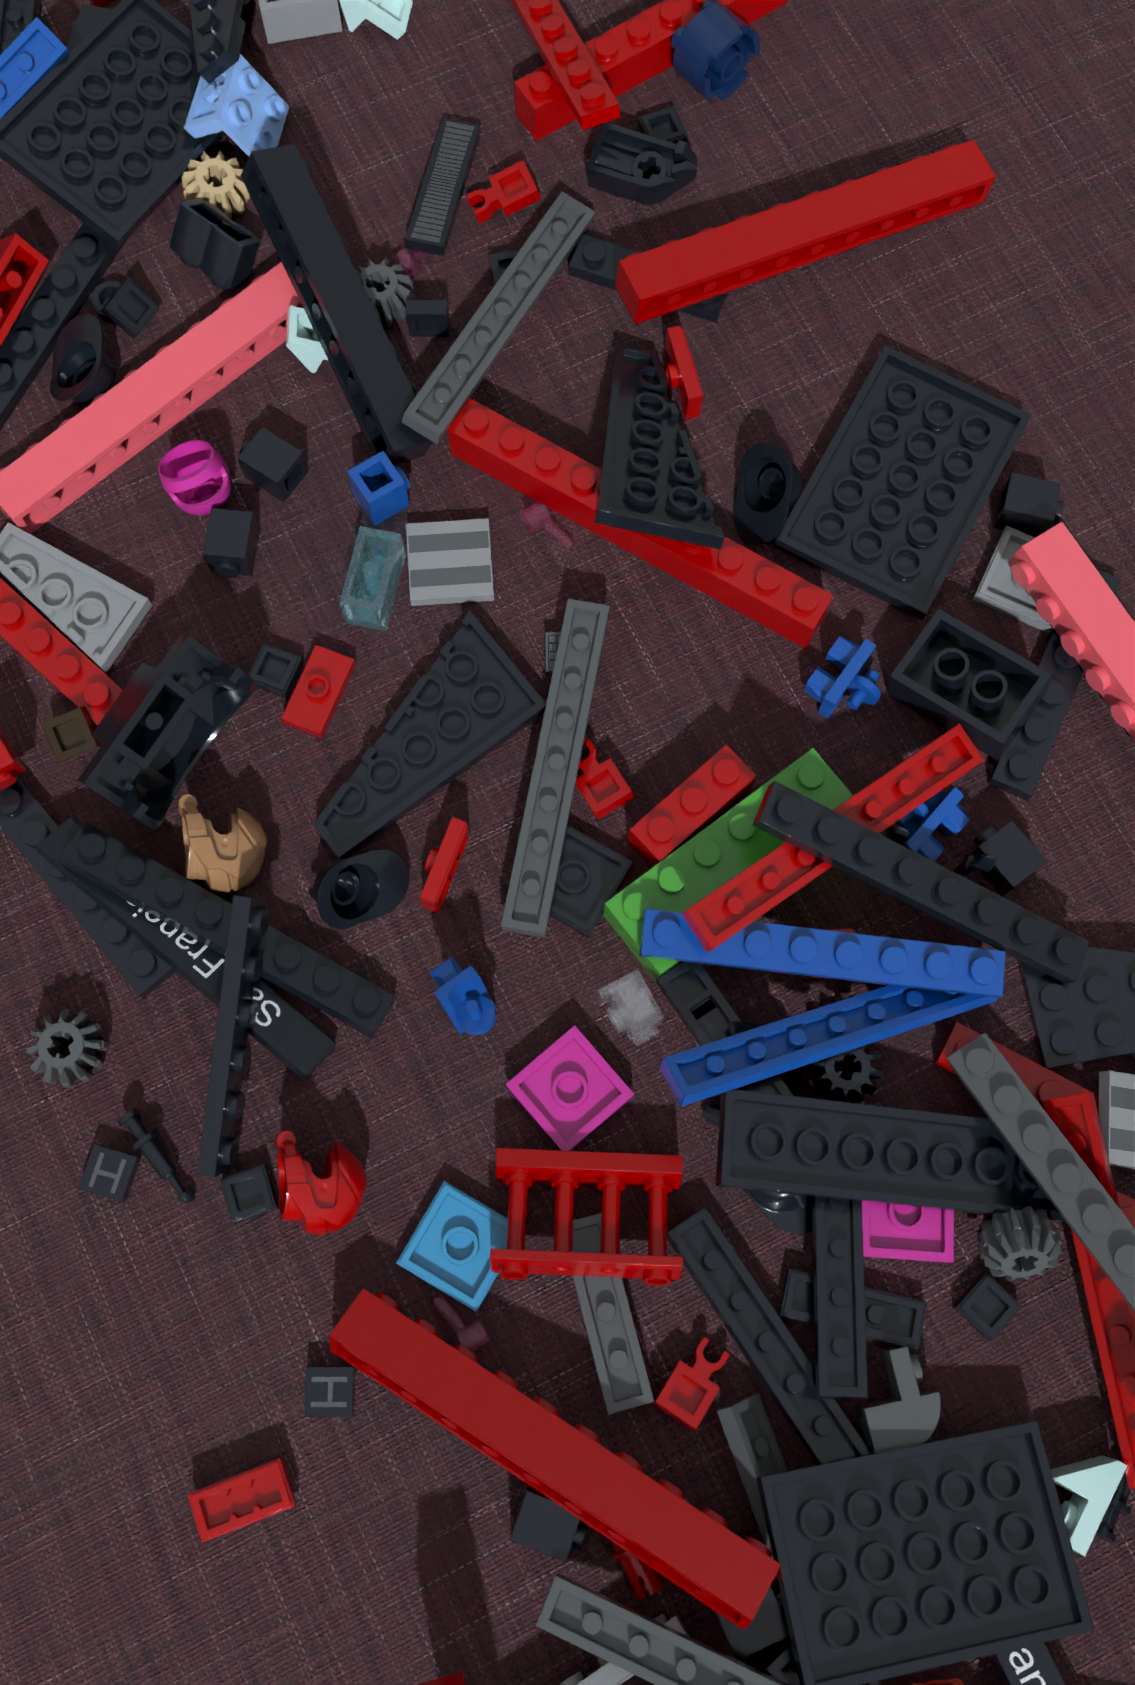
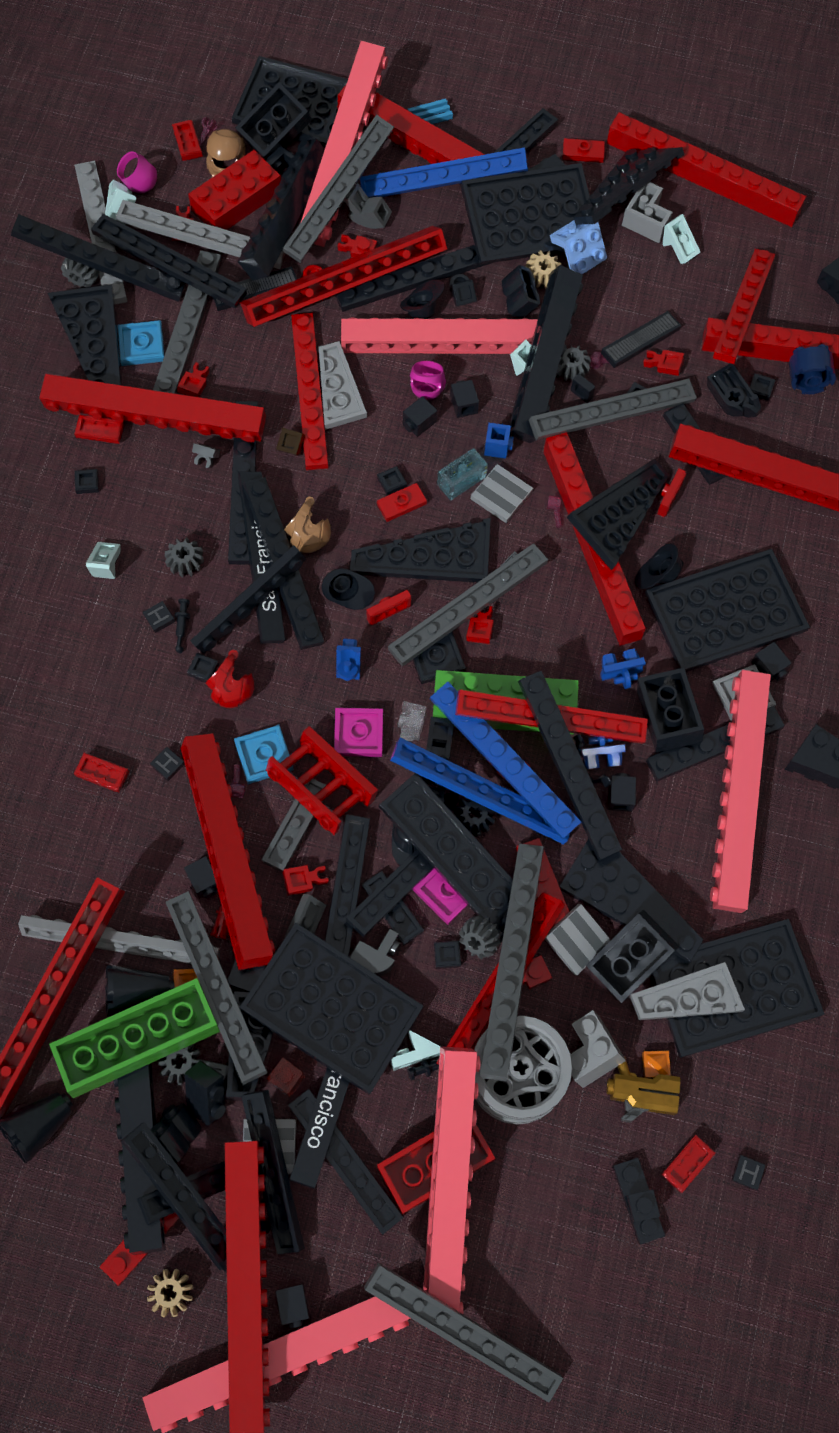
camera: 40 degrees right, 5 degrees down
black piece [78,633,258,832] -> none
red brick [628,744,757,868] -> none

